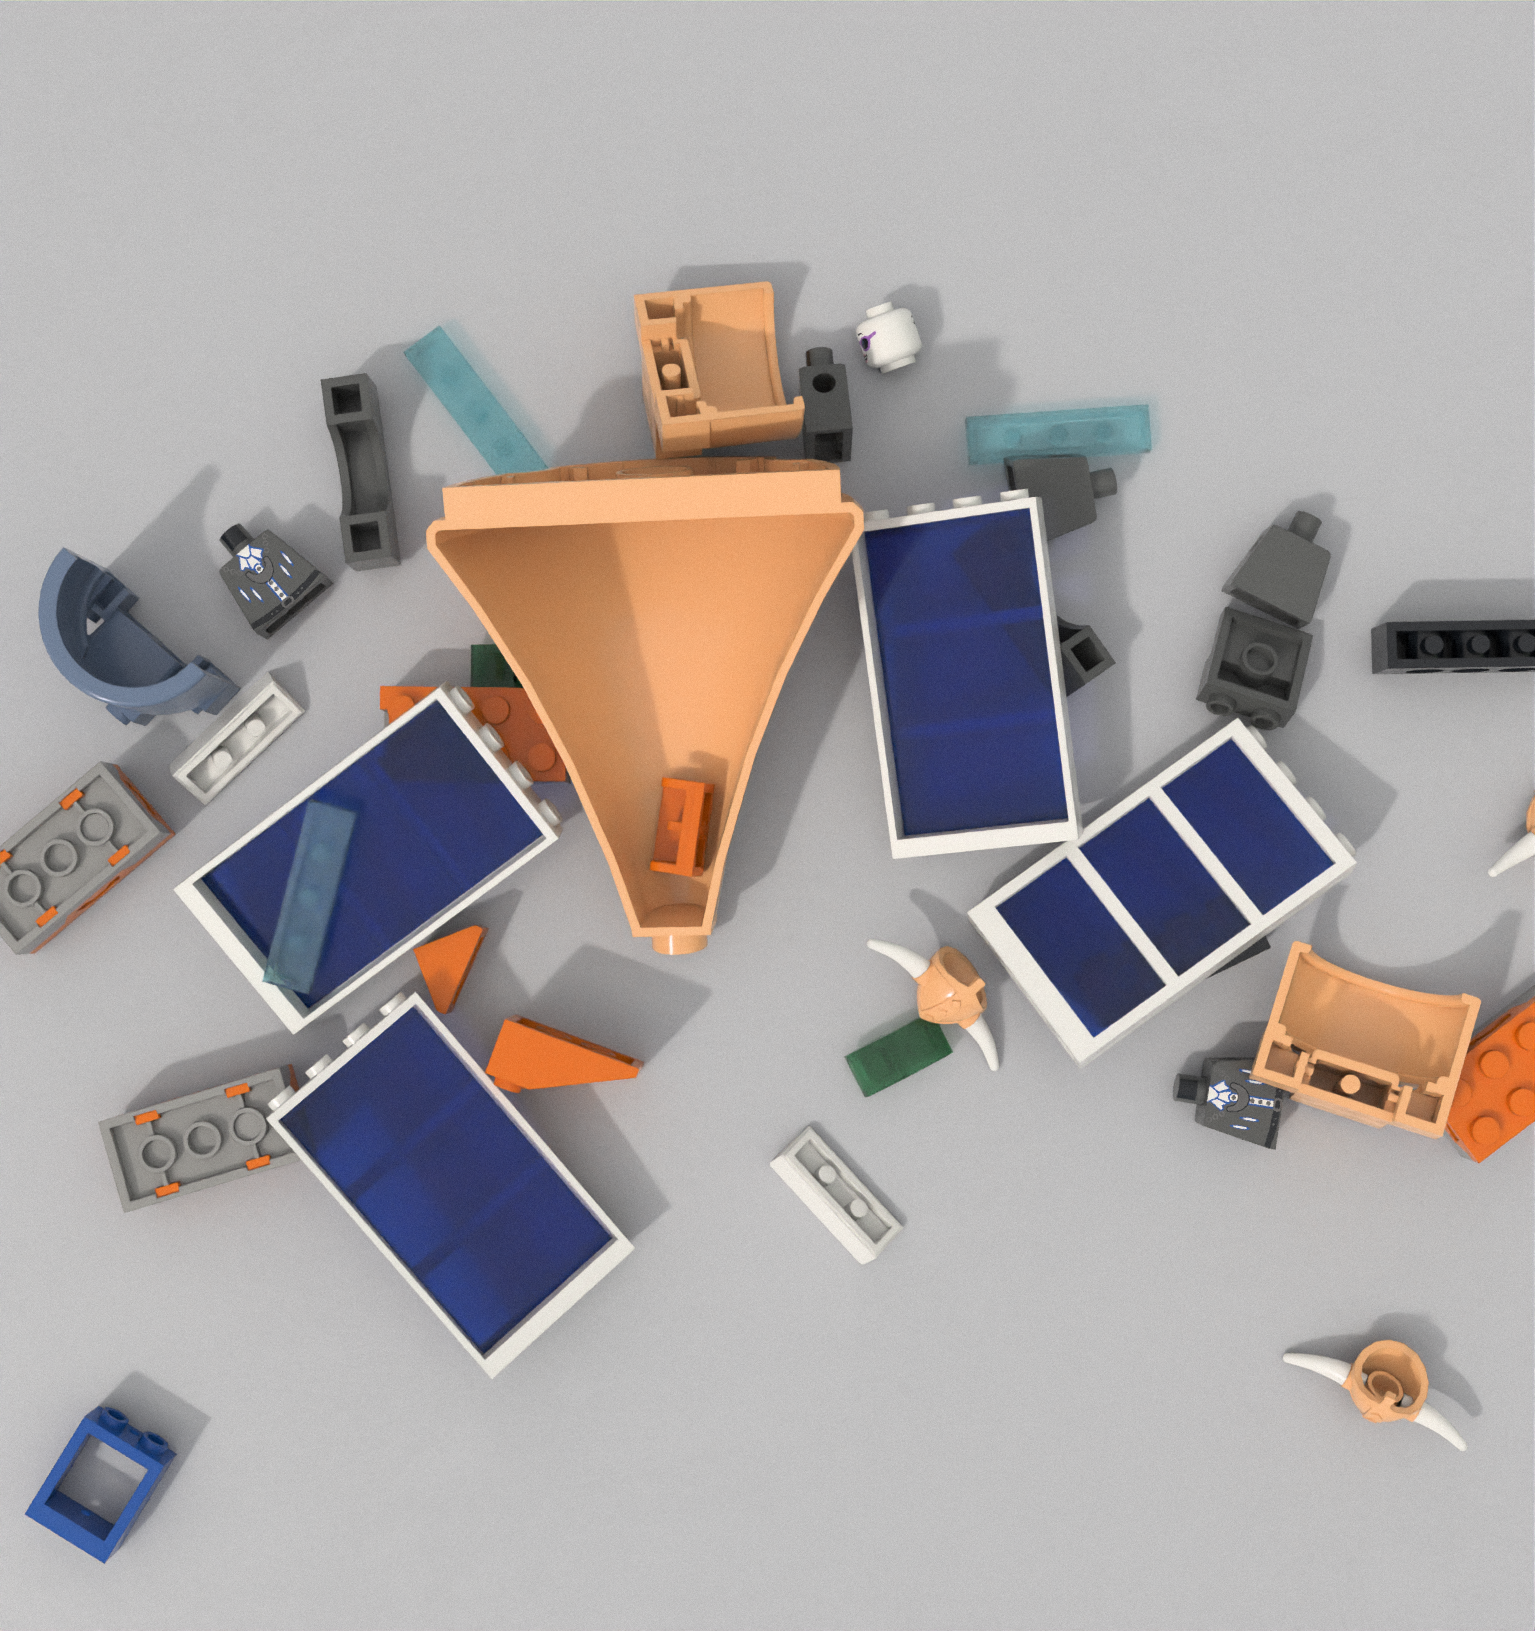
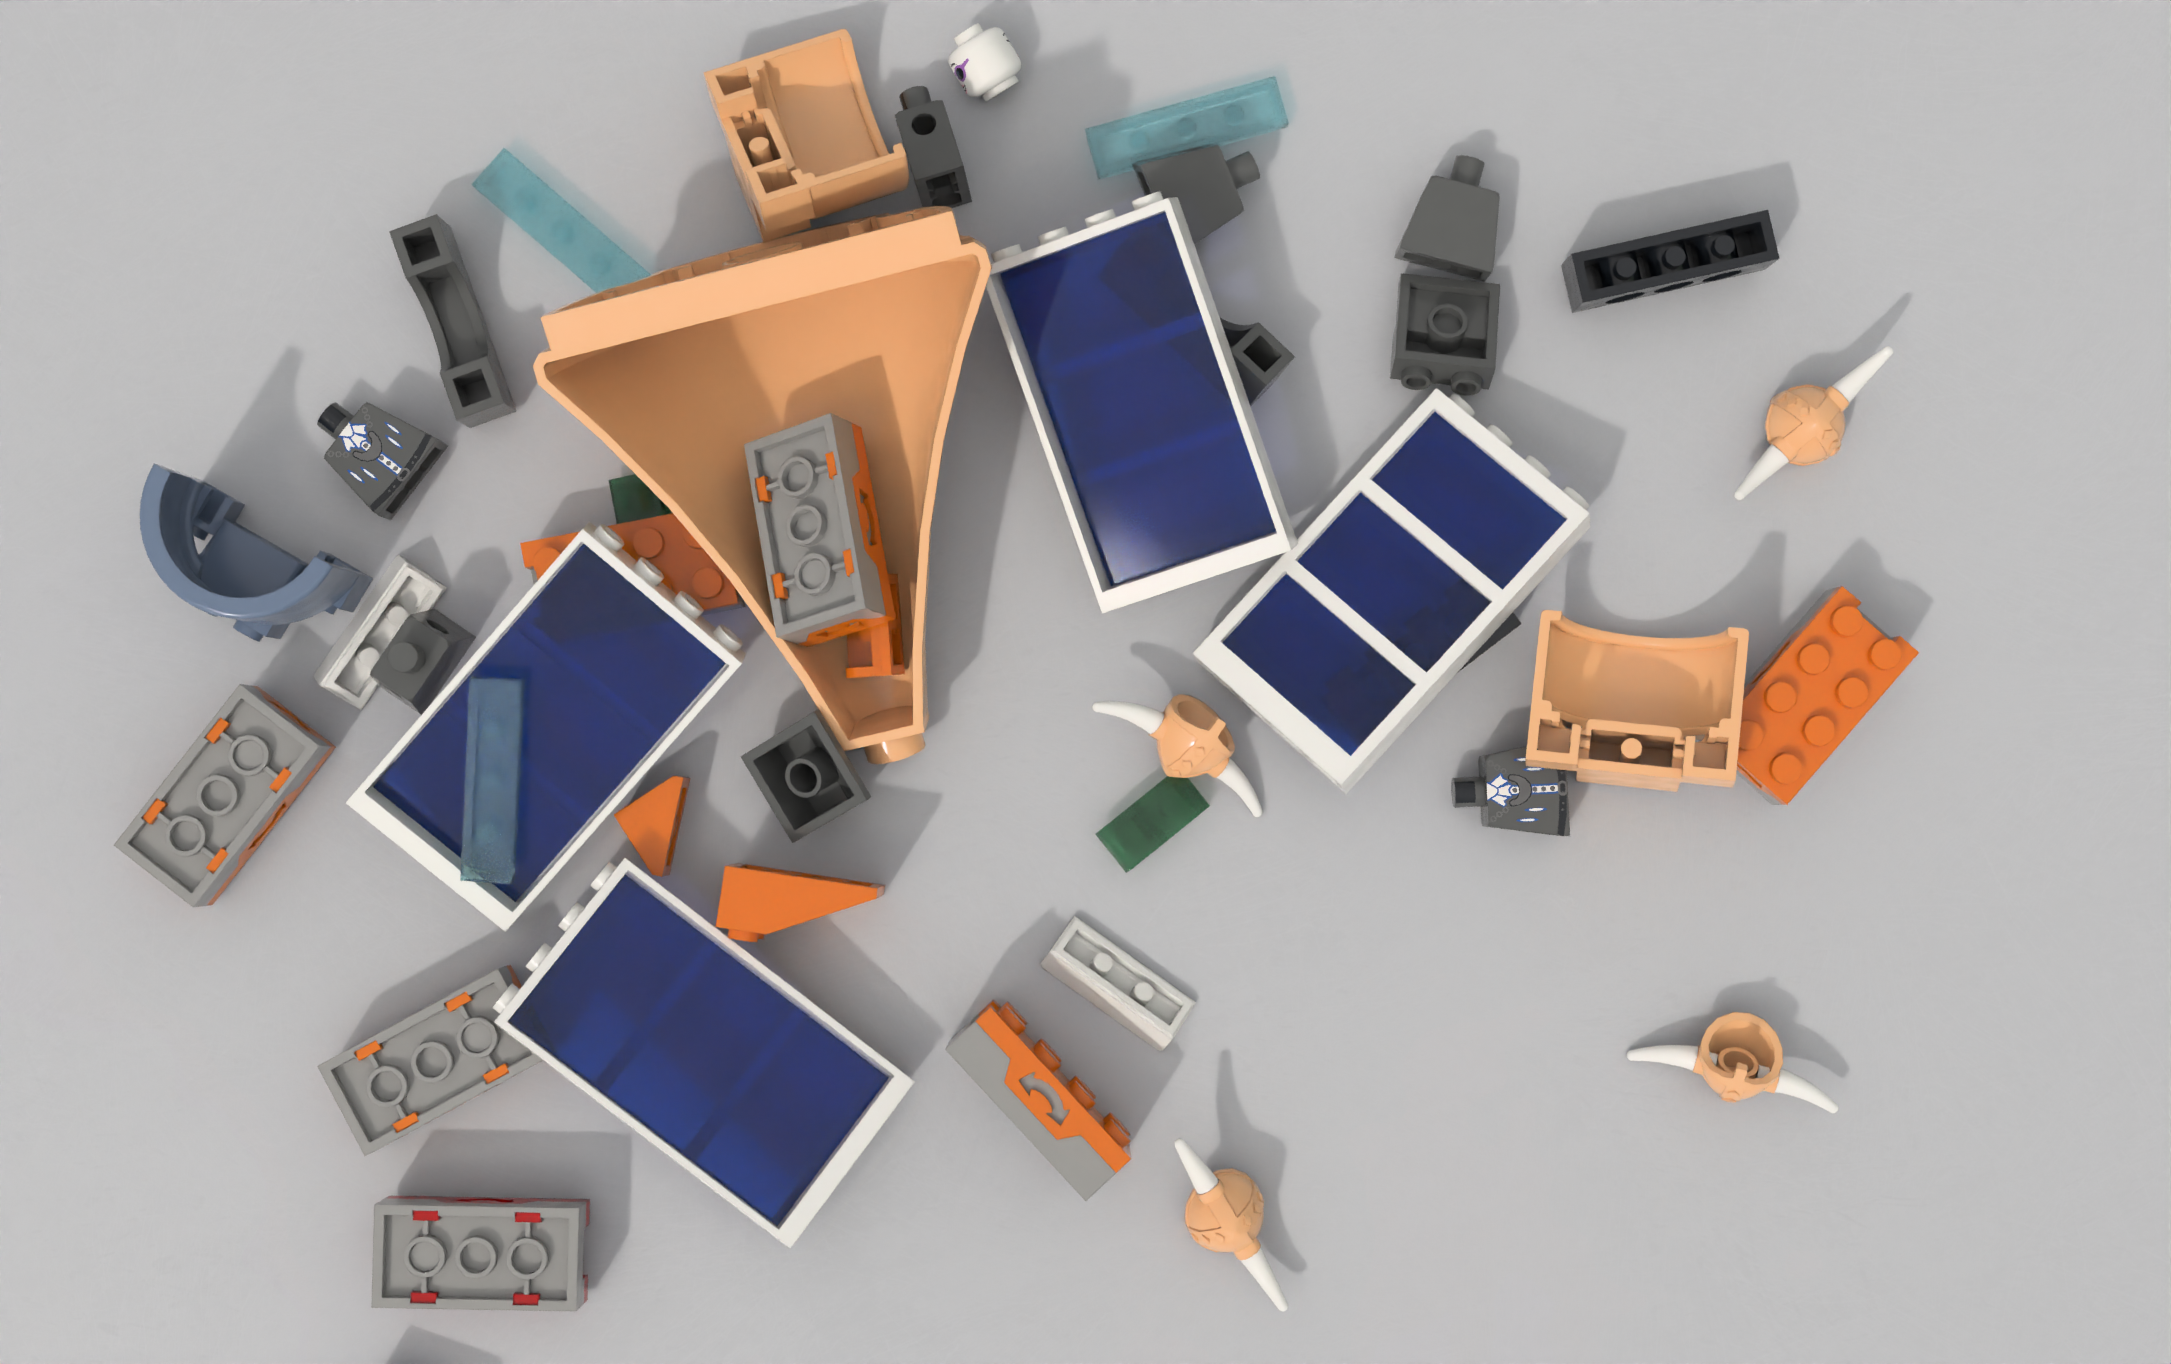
camera: 10 degrees left, 0 degrees up
none -> dark grey torso [370,609,476,715]
none -> light grey piece [371,1196,590,1311]
none -> dark grey slope [741,709,871,843]
none -> light grey piece [744,413,896,647]
none -> piece [945,999,1131,1201]
none -> light nougat helmet [1174,1138,1288,1312]

